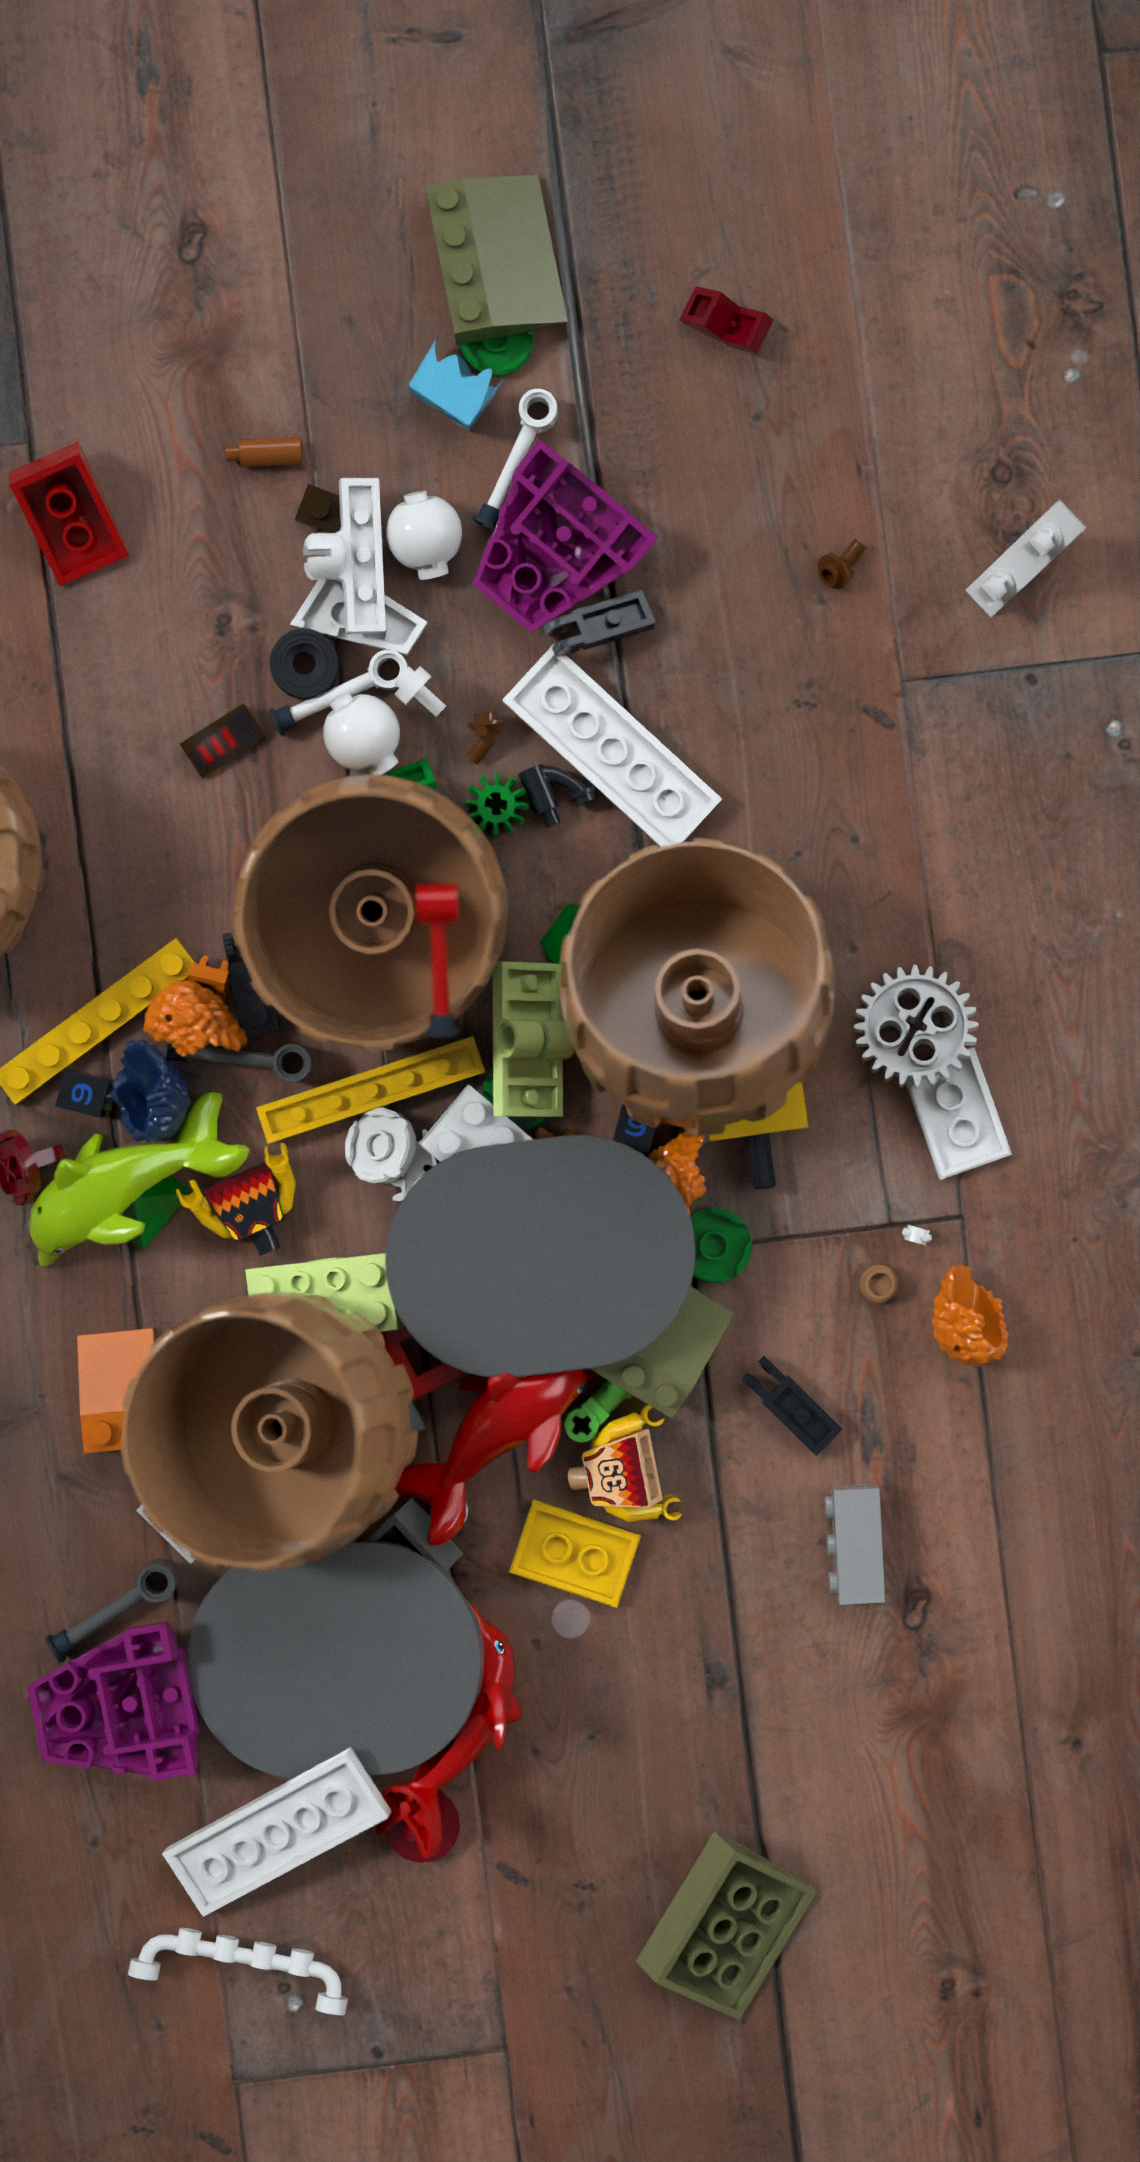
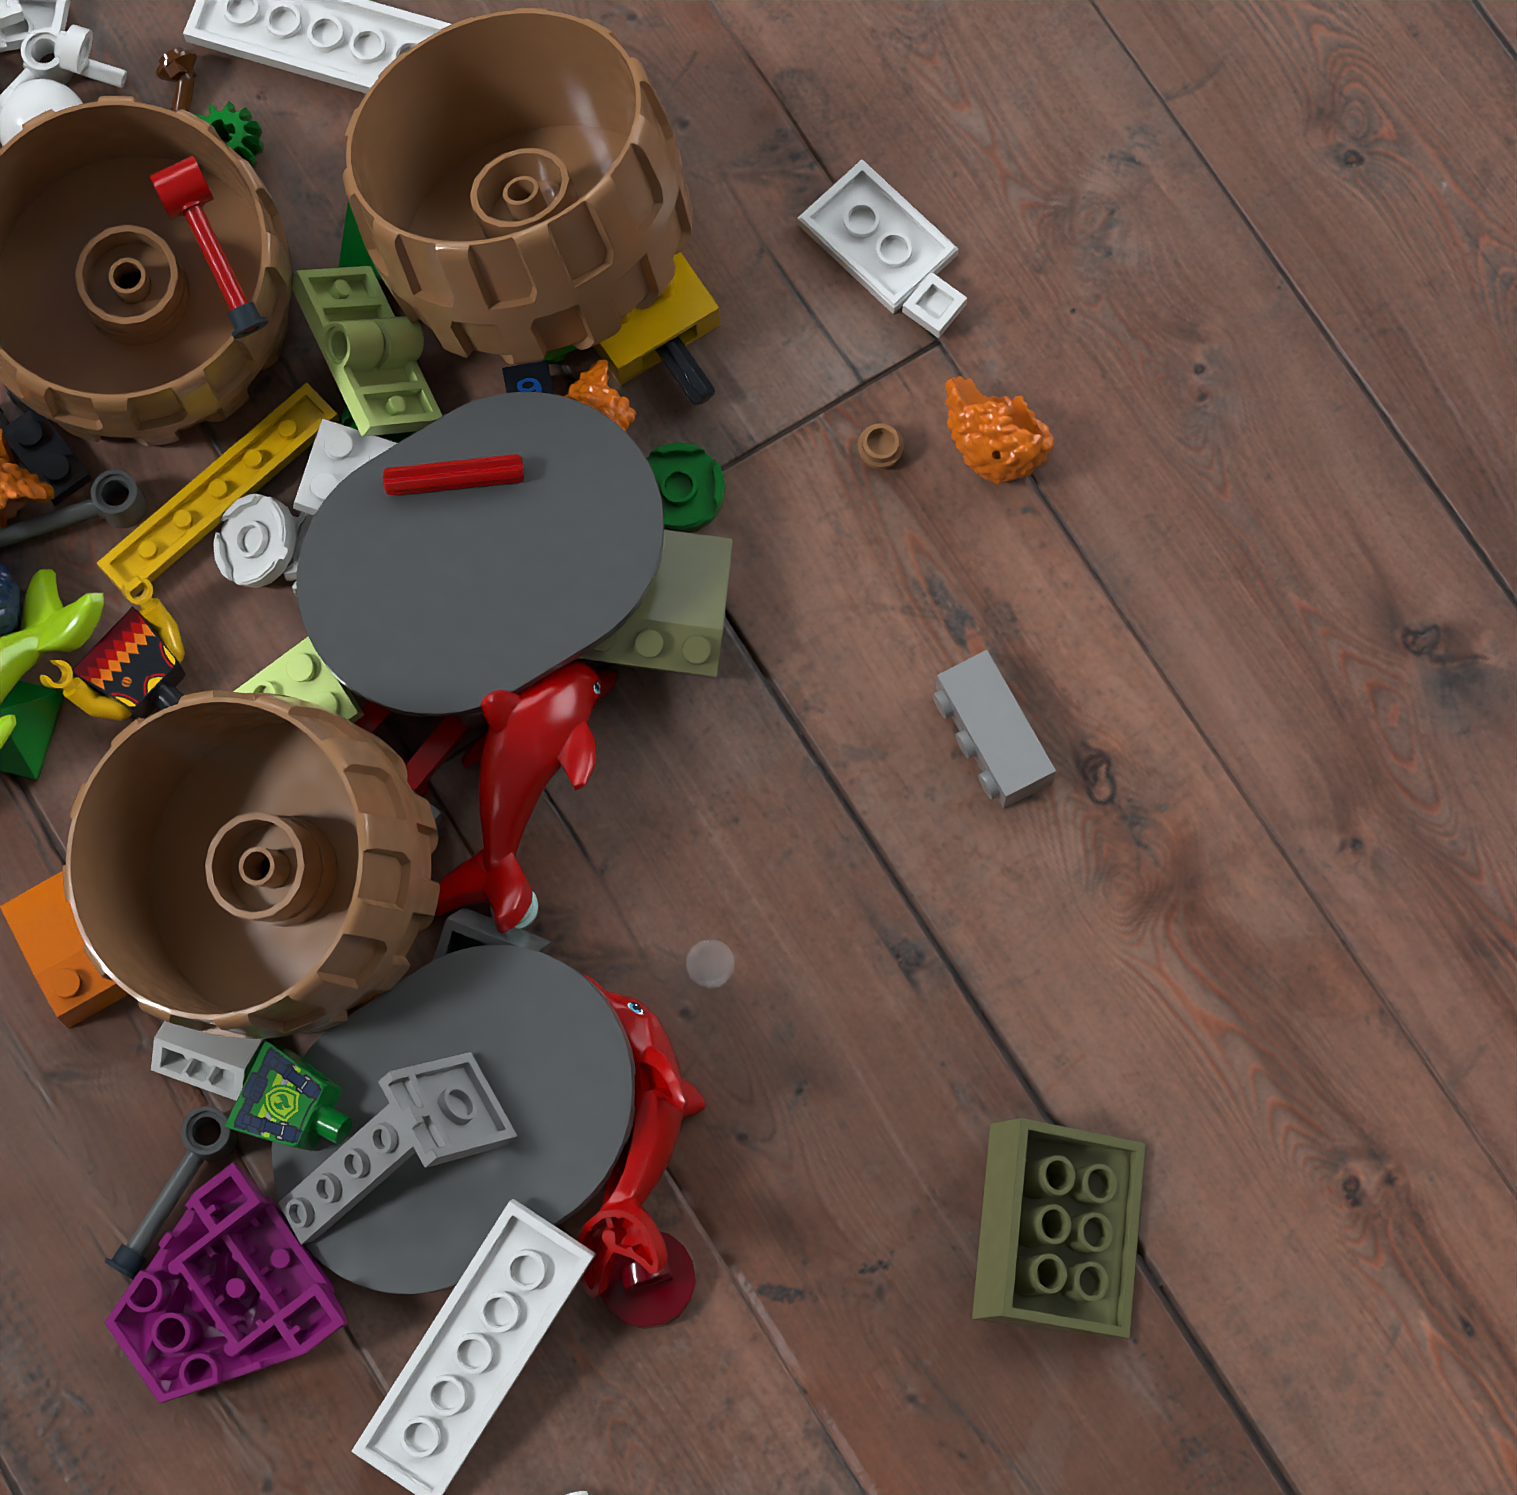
camera: 20 degrees left, 15 degrees down
yellow tile [509,1499,641,1608] -> none
black plant [518,764,597,828] -> none
bright green connector [564,1380,633,1443] -> none
torso [568,1404,681,1522] -> none
black hinge [742,1356,842,1456] -> none
white gear [854,965,978,1089] -> none
white piece [902,1225,932,1245] -> none
none -> torso [225,1041,352,1151]
none -> light grey bracket [279,1052,517,1245]
none -> red axle [383,454,524,496]
none -> white plate [902,272,967,338]

